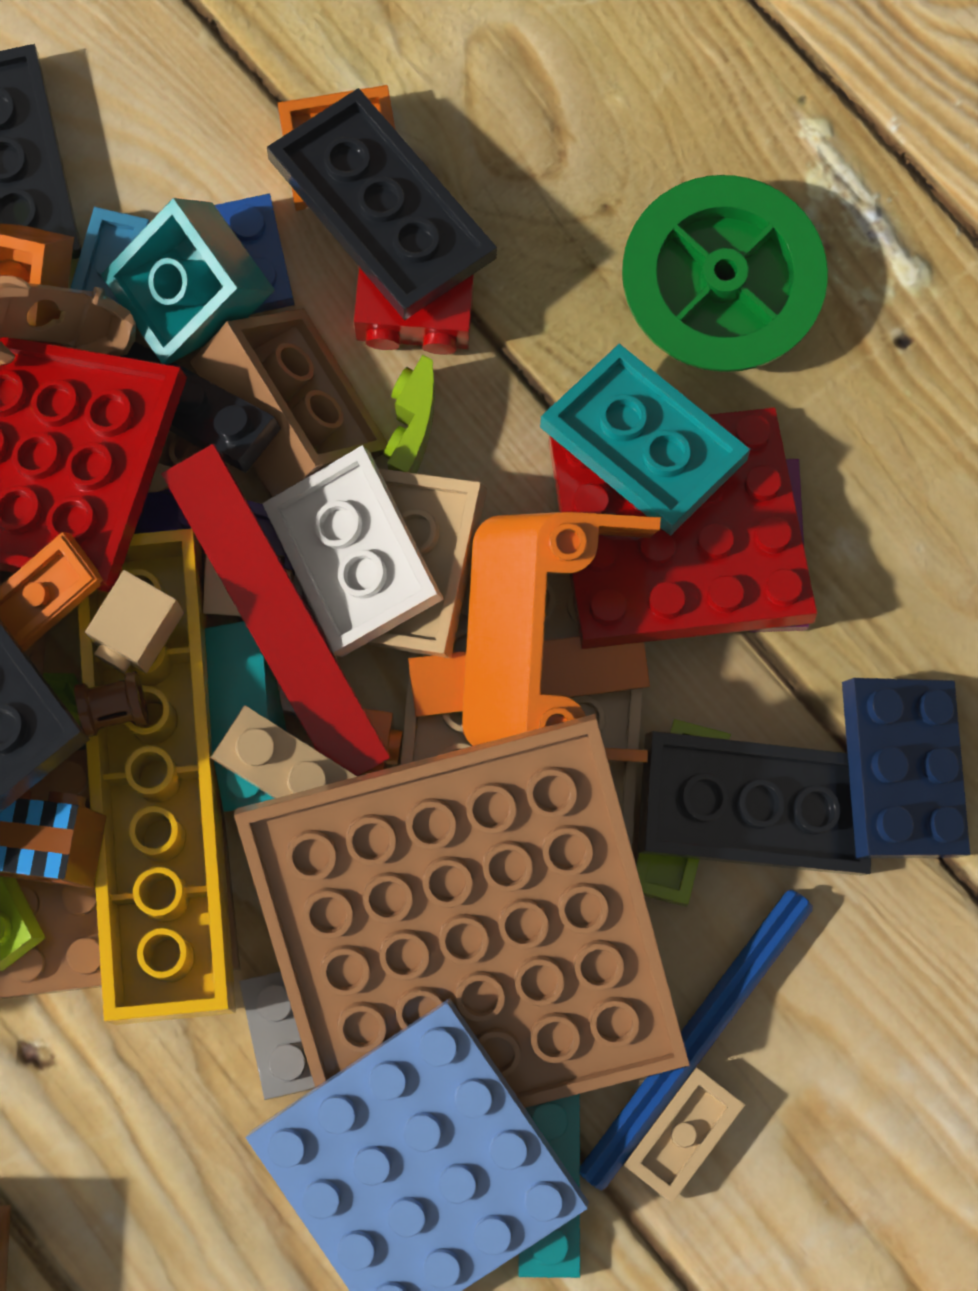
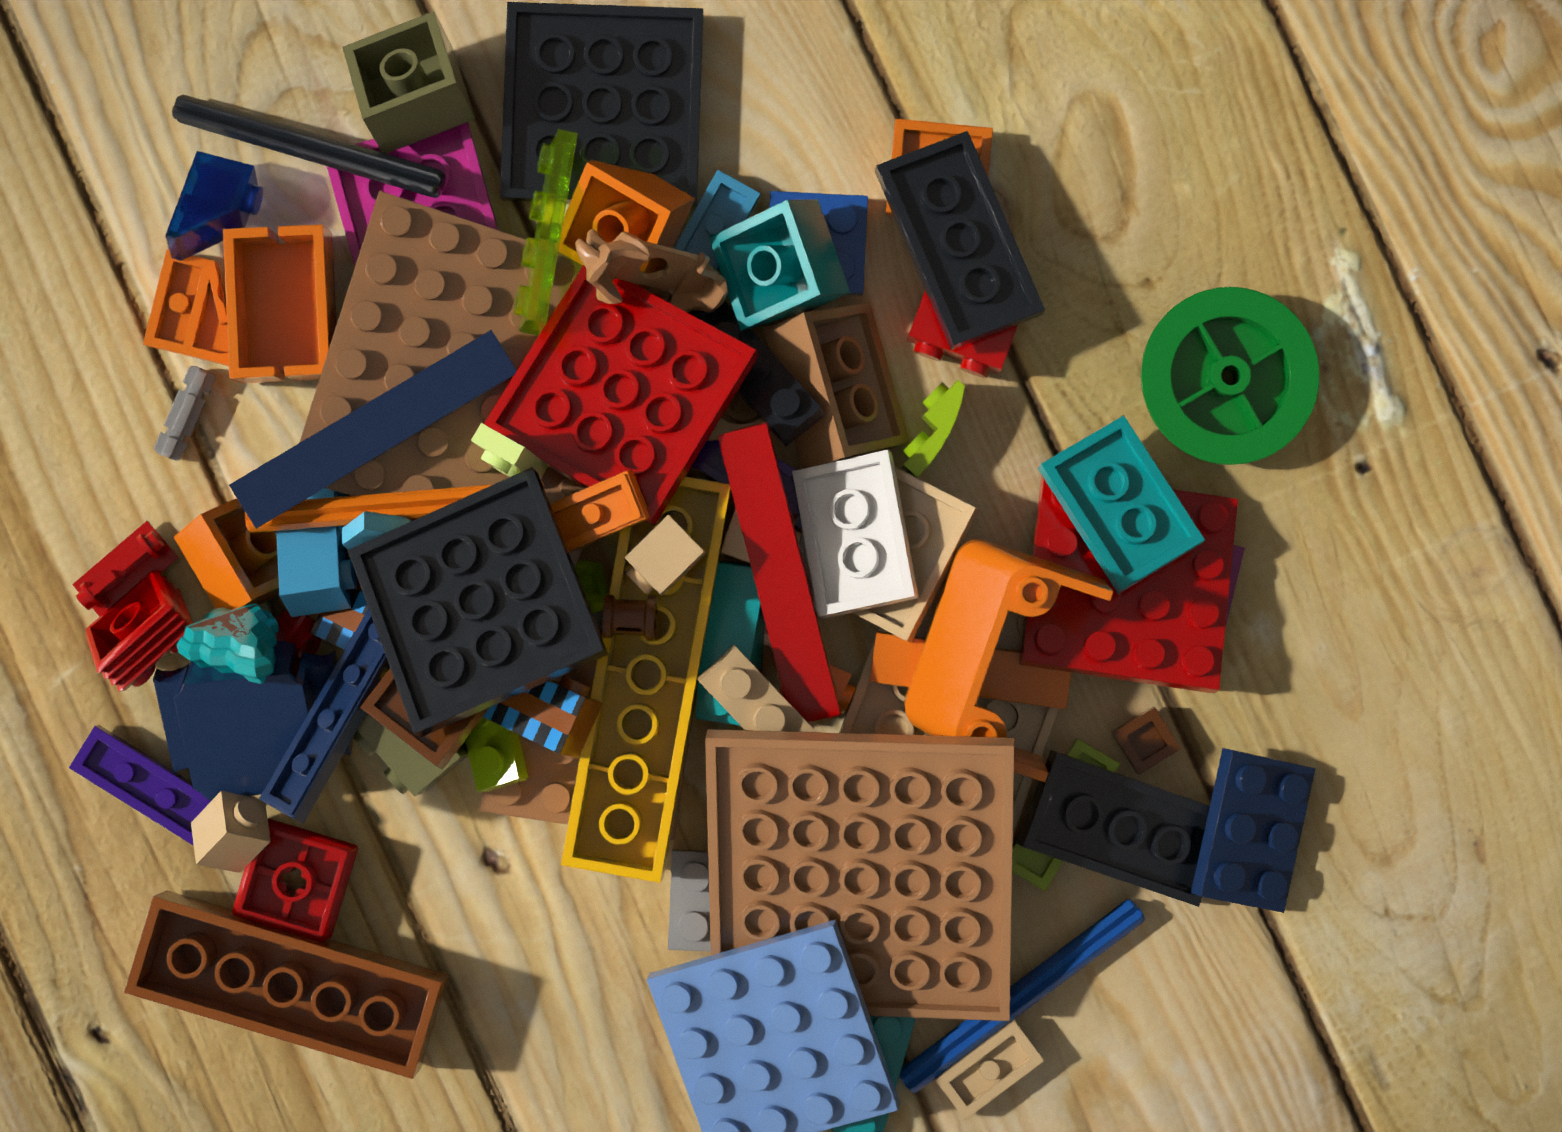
camera: 20 degrees right, 10 degrees up
none -> reddish brown plate [1111,706,1181,775]

